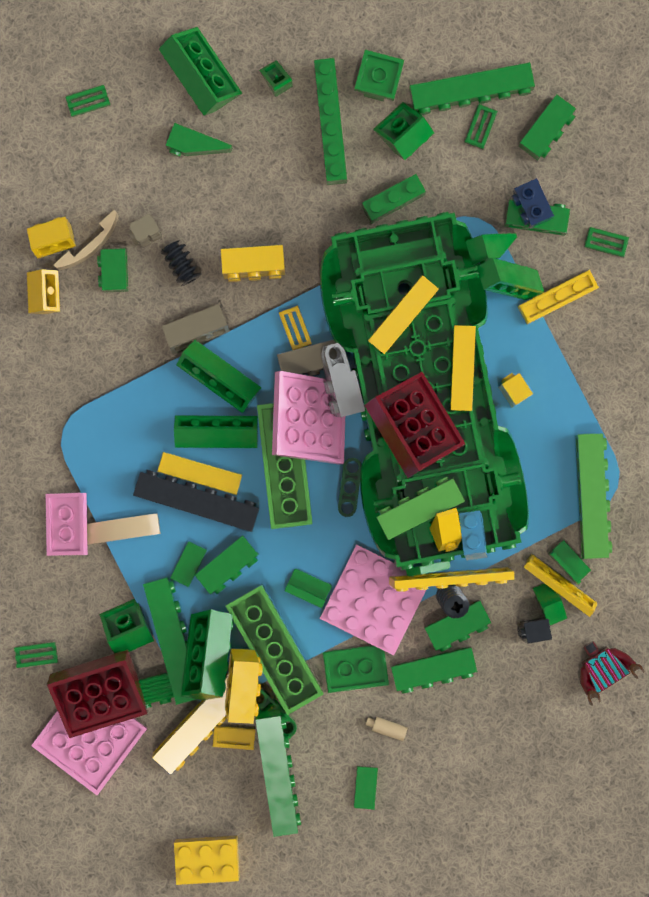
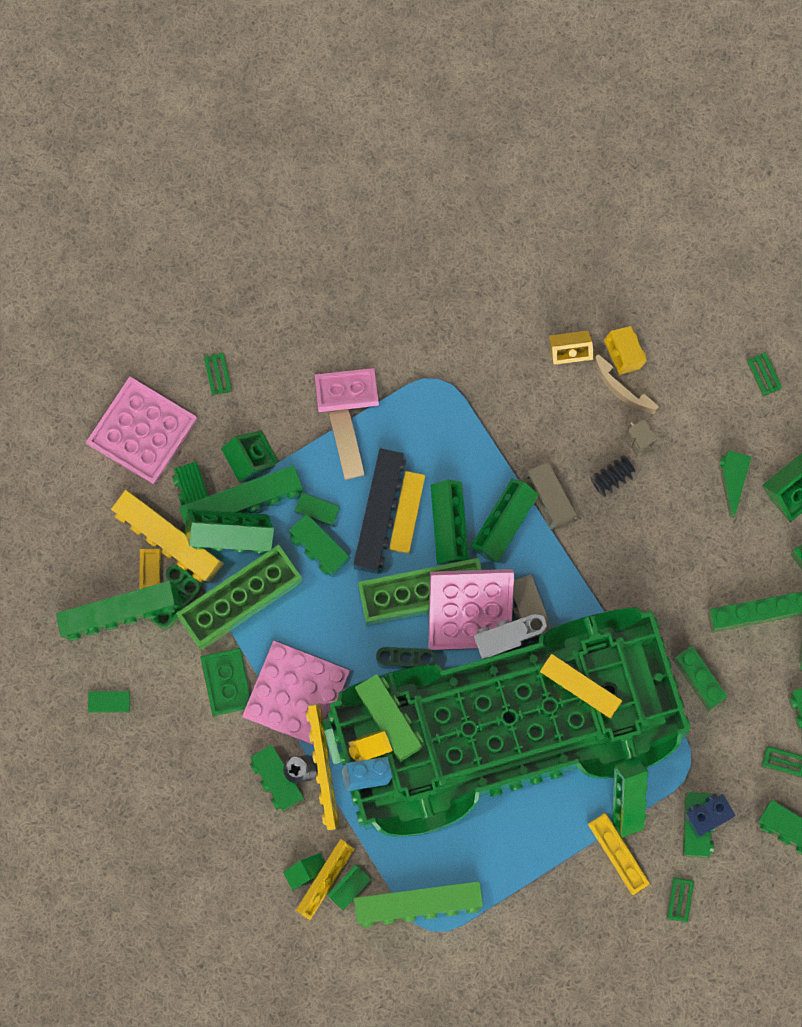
camera: 85 degrees right, 10 degrees down
dark red slope [47,650,148,738] -> none
green brick [97,249,129,293] -> none
yellow brick [174,836,240,885] -> none
yellow brick [221,245,285,282] -> none
yellow brick [225,648,262,724] -> none
yellow tile [279,306,312,350] -> none
green panel [284,569,332,608] -> none
dark red slope [364,372,465,478] -> none
tan cylinder [365,717,408,741] -> none
green slope [373,102,434,160] -> none
green brick [391,647,478,694] -> none
yellow tile [450,325,476,411] -> none
green slope [466,233,517,265] -> none
yellow brick [498,373,533,408] -> none
black brick [517,617,552,644] -> none
torso [580,641,645,706] -> none

